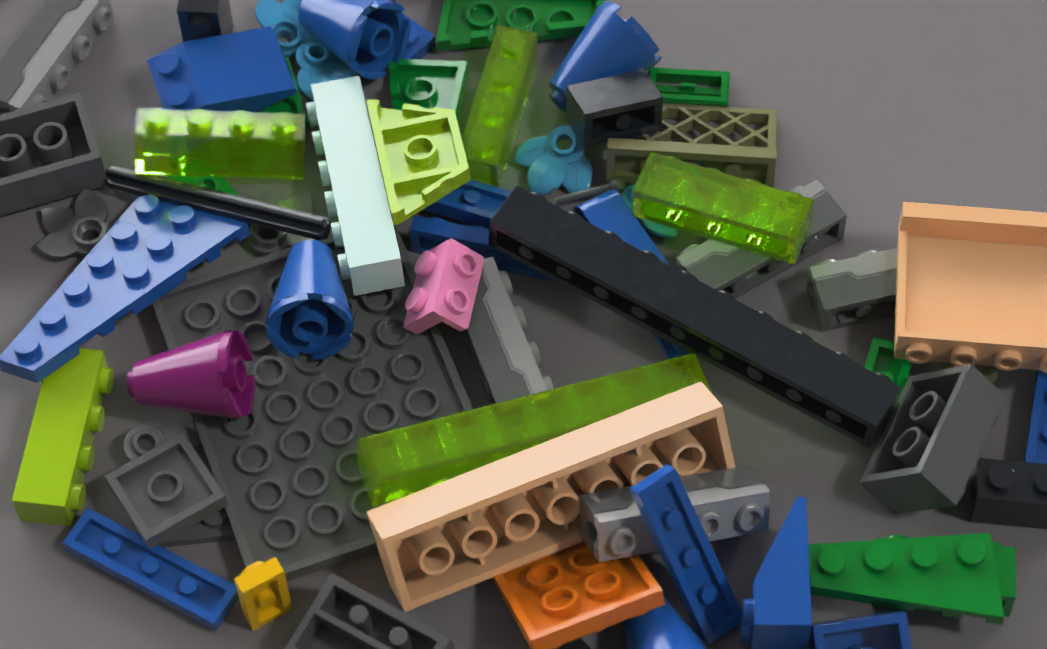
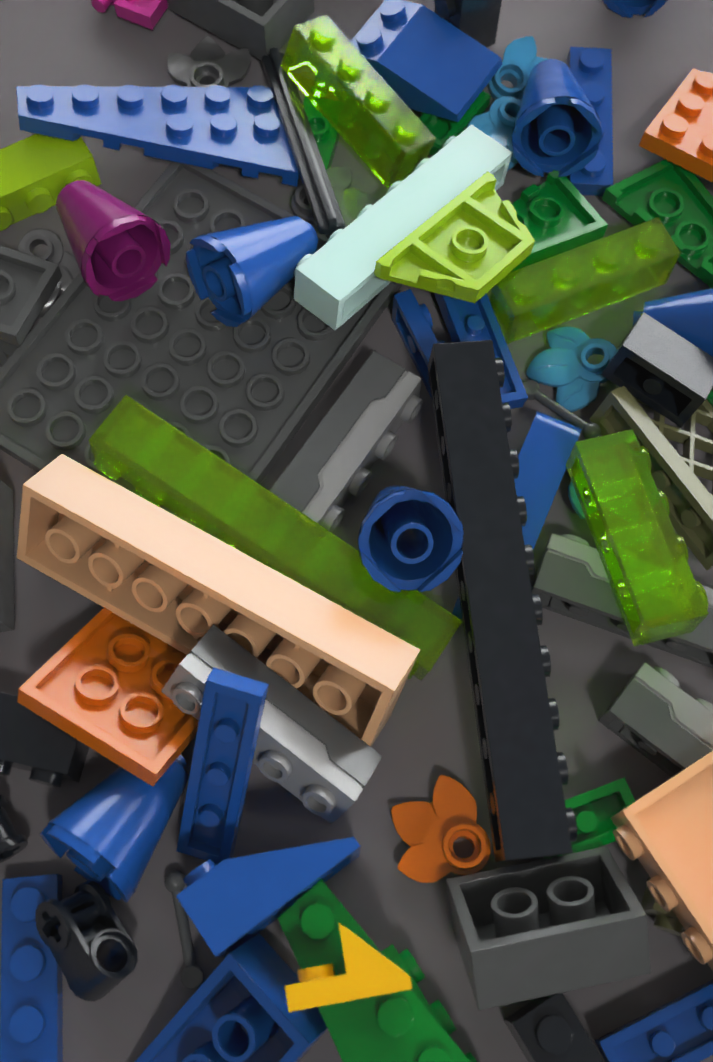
camera: 50 degrees right, 10 degrees up
bright pink bracket [403,238,484,335] -> none
none -> yellow slope [285,923,412,1012]
none -> blue cone [358,485,464,593]
none -> orange plate [391,775,491,883]

